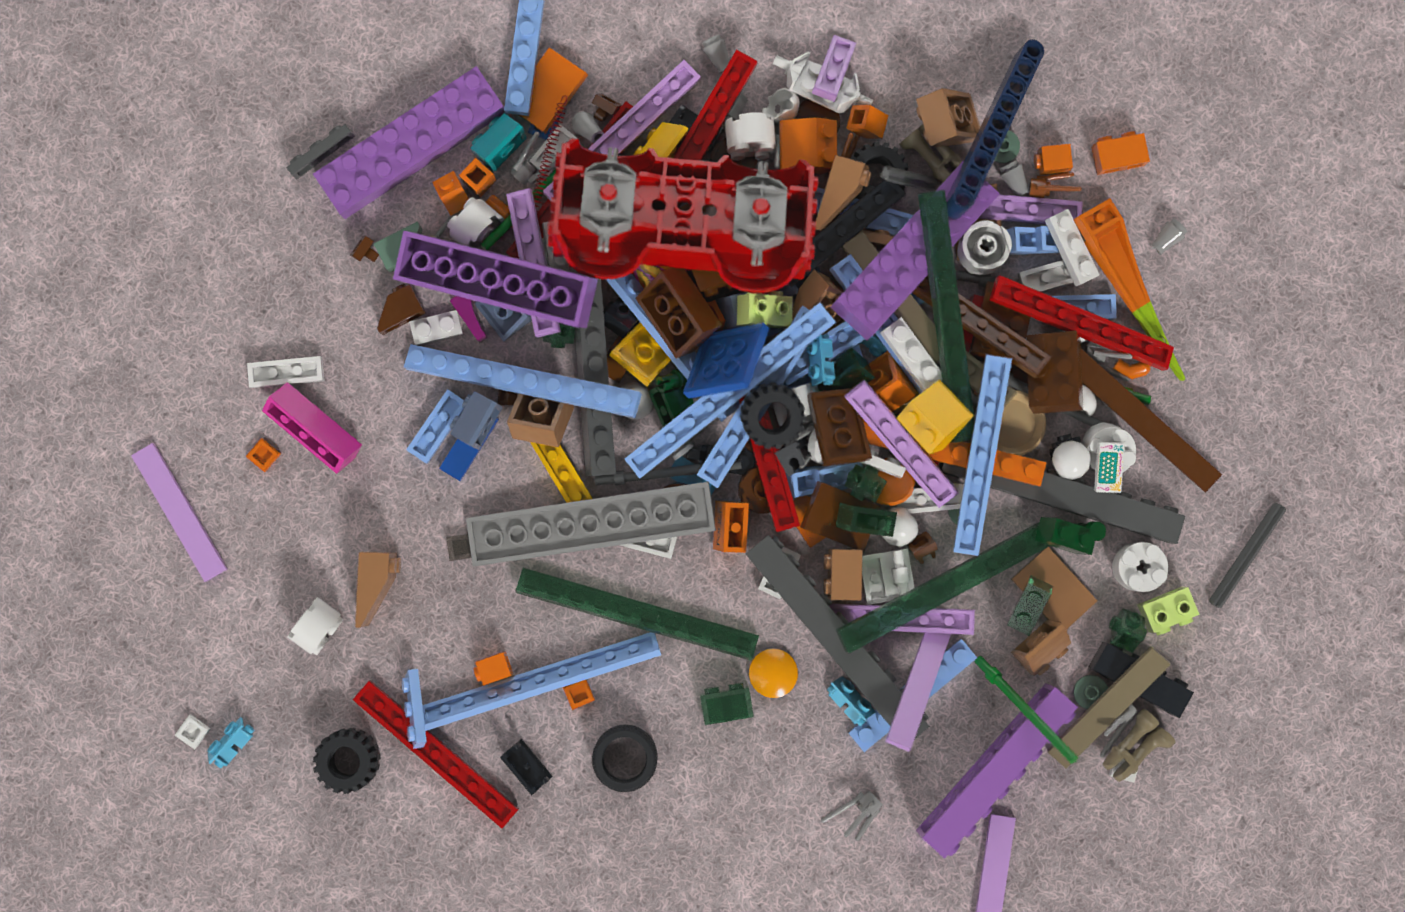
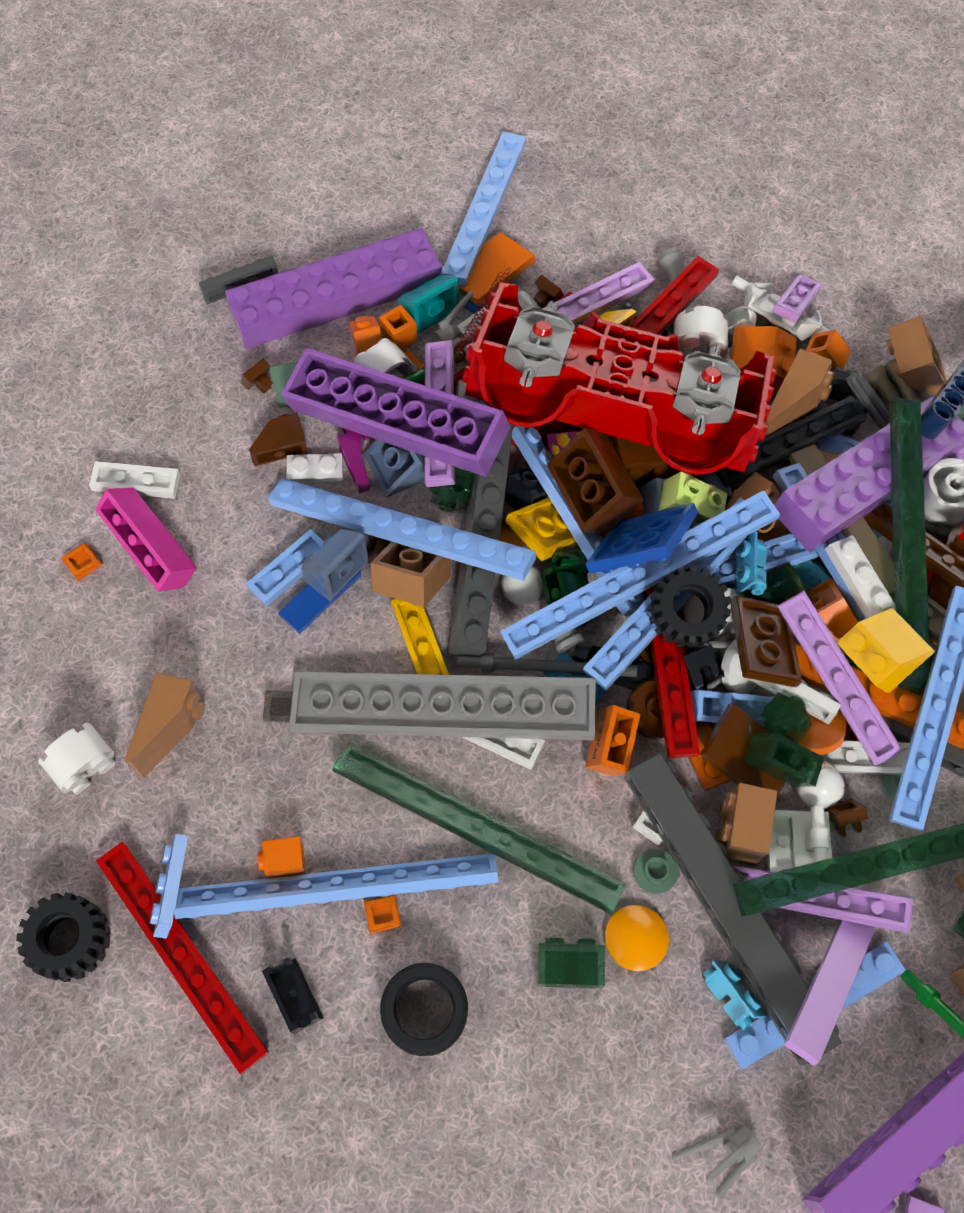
camera: 15 degrees right, 20 degrees down
none -> sand green piece [634,849,678,894]

